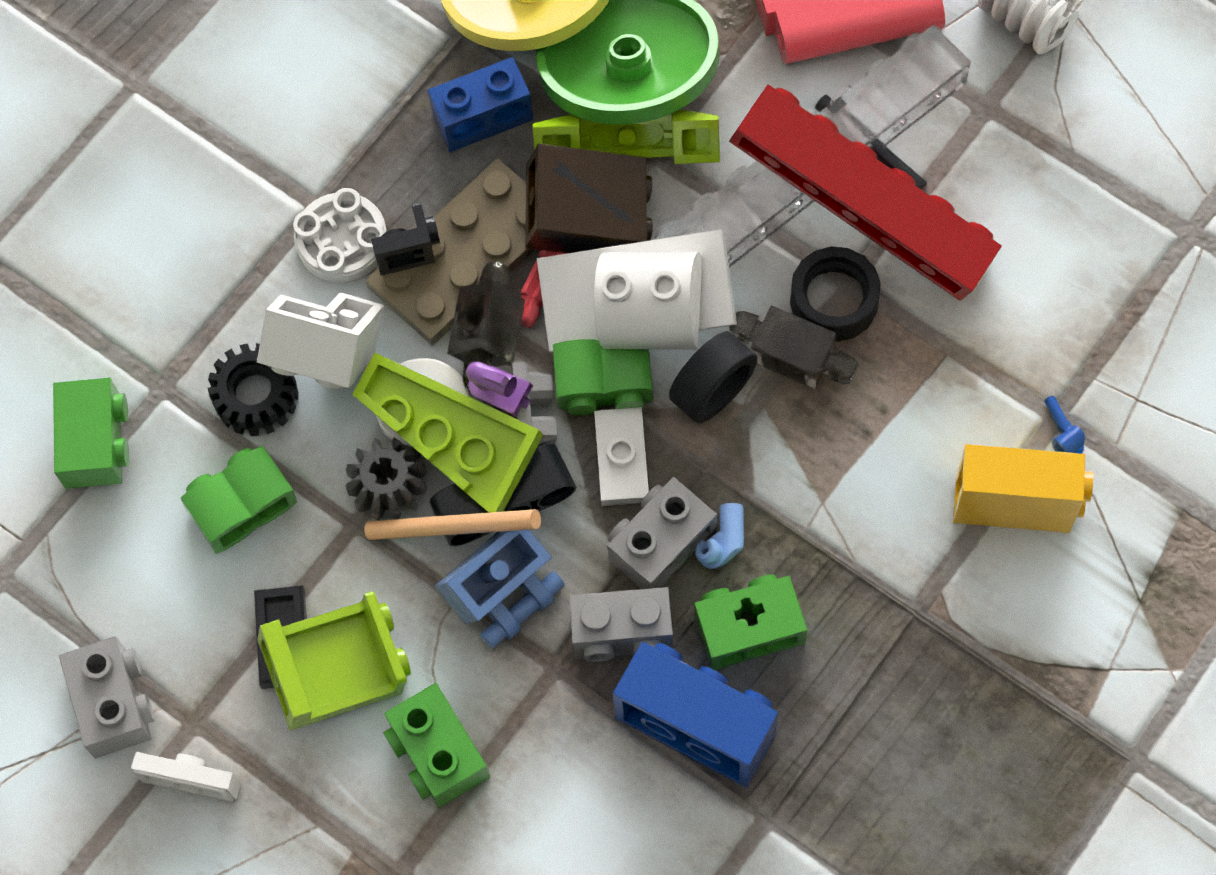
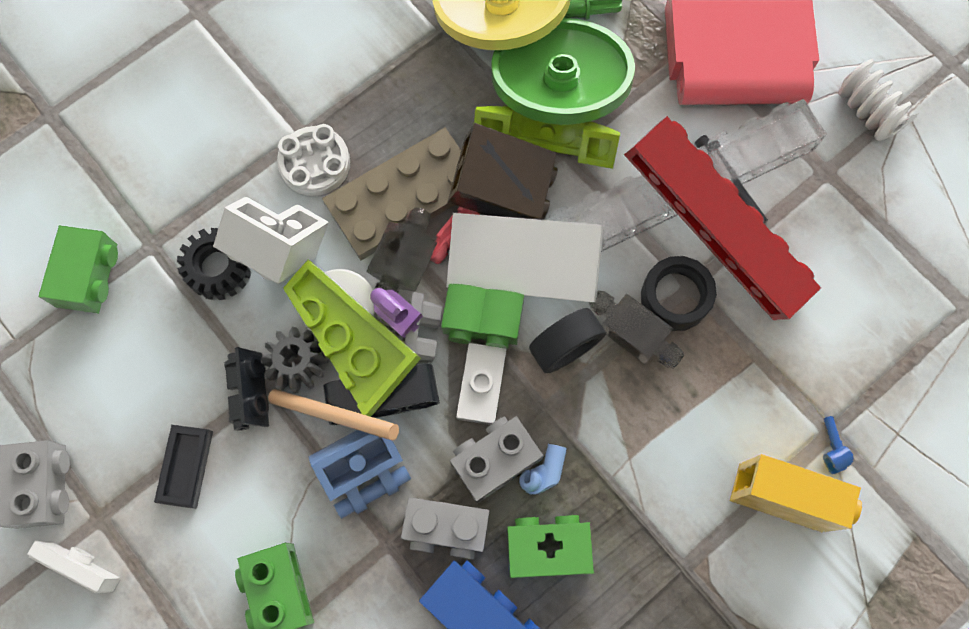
camera: 10 degrees right, 5 degrees up
bright green brick [180,446,297,554] -> none
lime panel [257,591,411,731] -> none
black bracket [371,202,440,276] -> none
blue brick [428,57,533,153] -> none
white brick [594,252,702,350] -> none
none -> black hinge [224,347,269,431]

